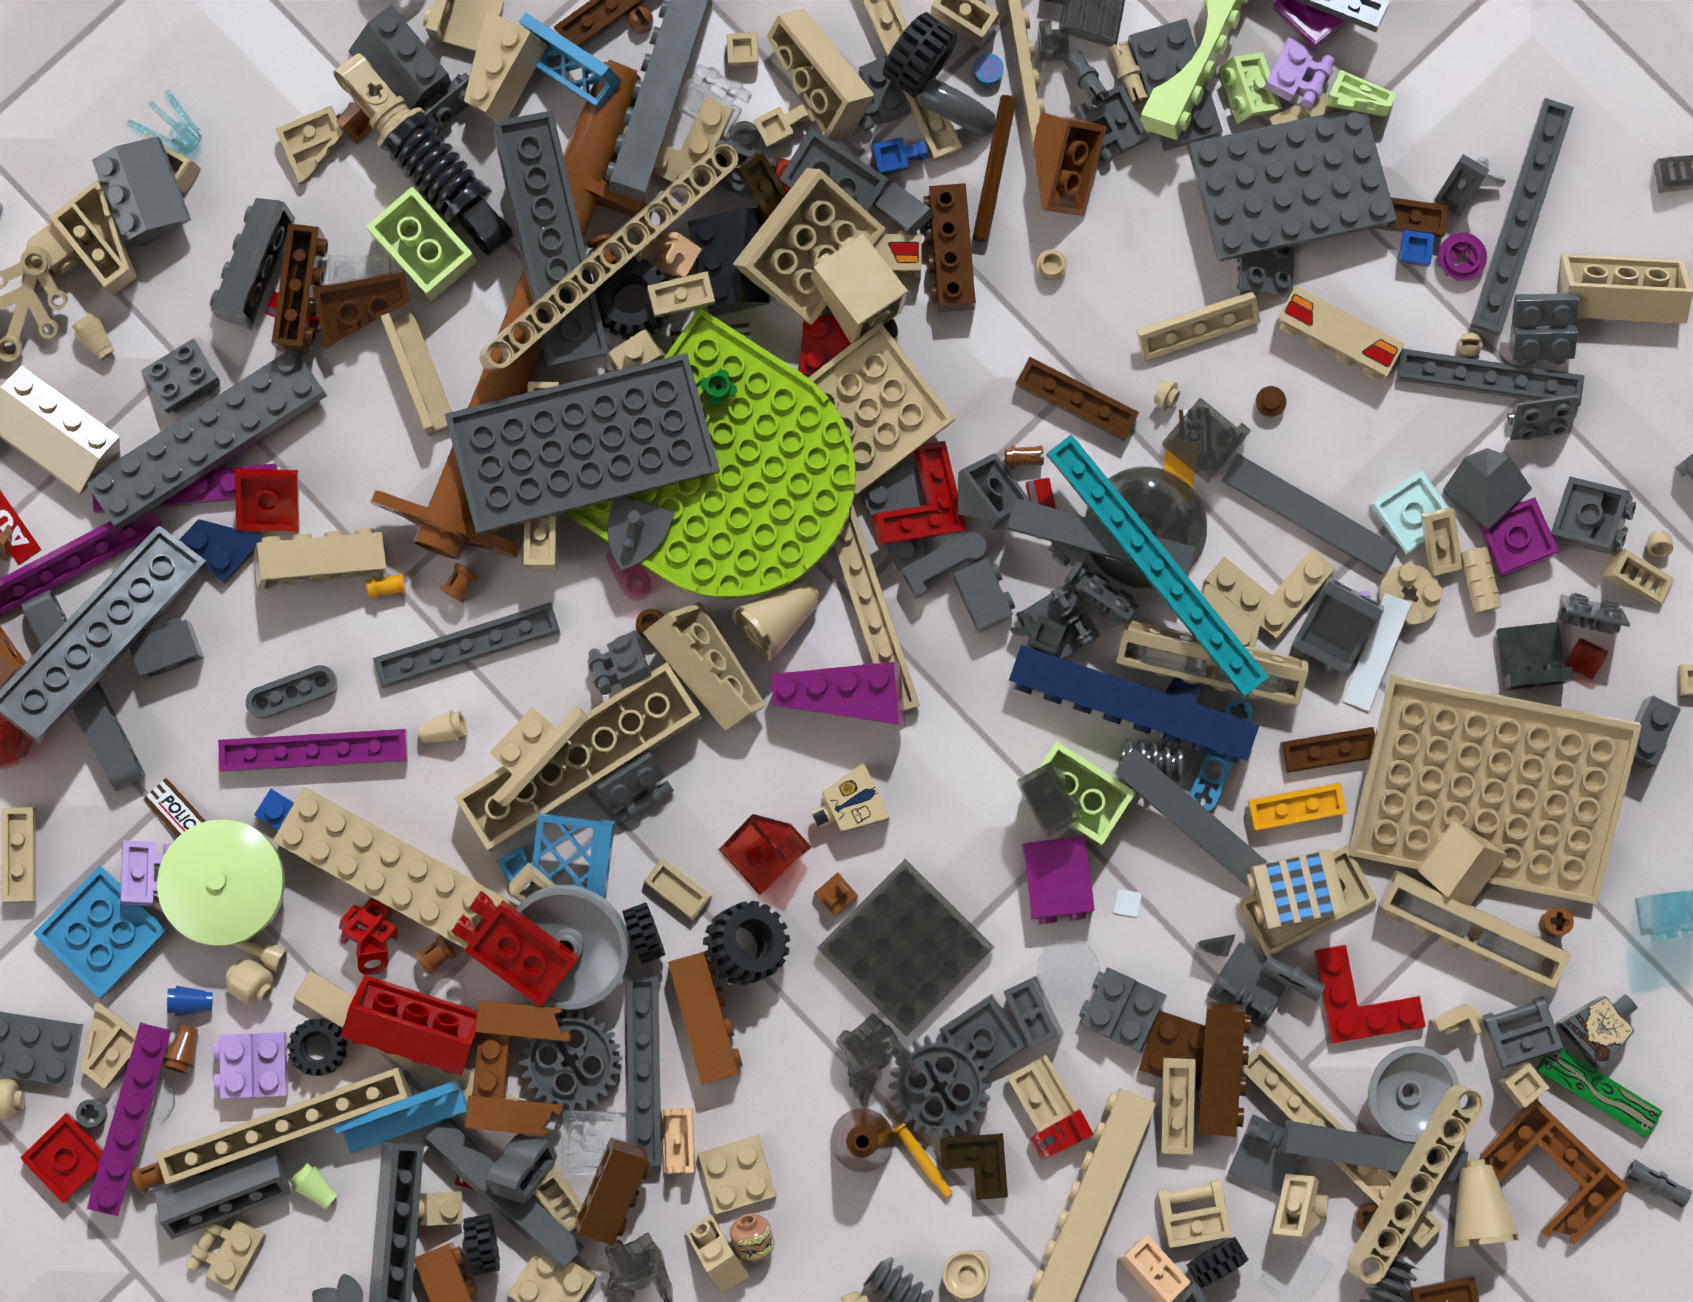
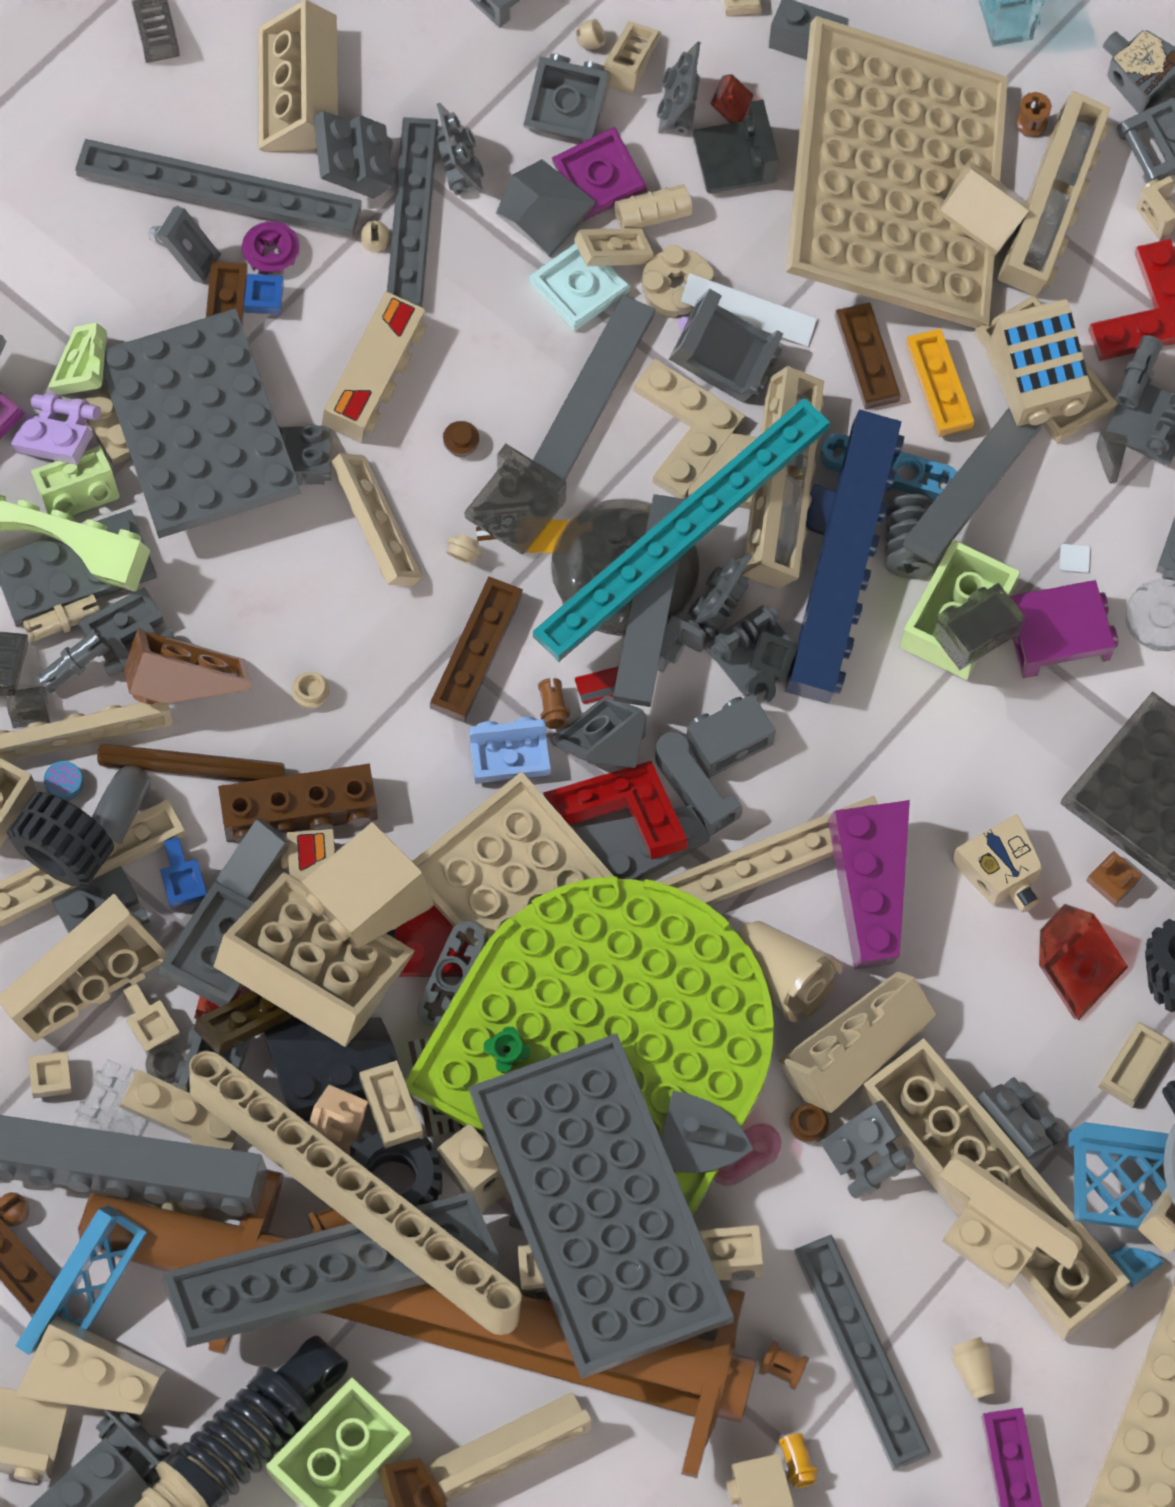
camera: 100 degrees left, 15 degrees down
none -> dark grey beam [418,921,488,1027]
none -> light blue bracket [469,717,551,784]

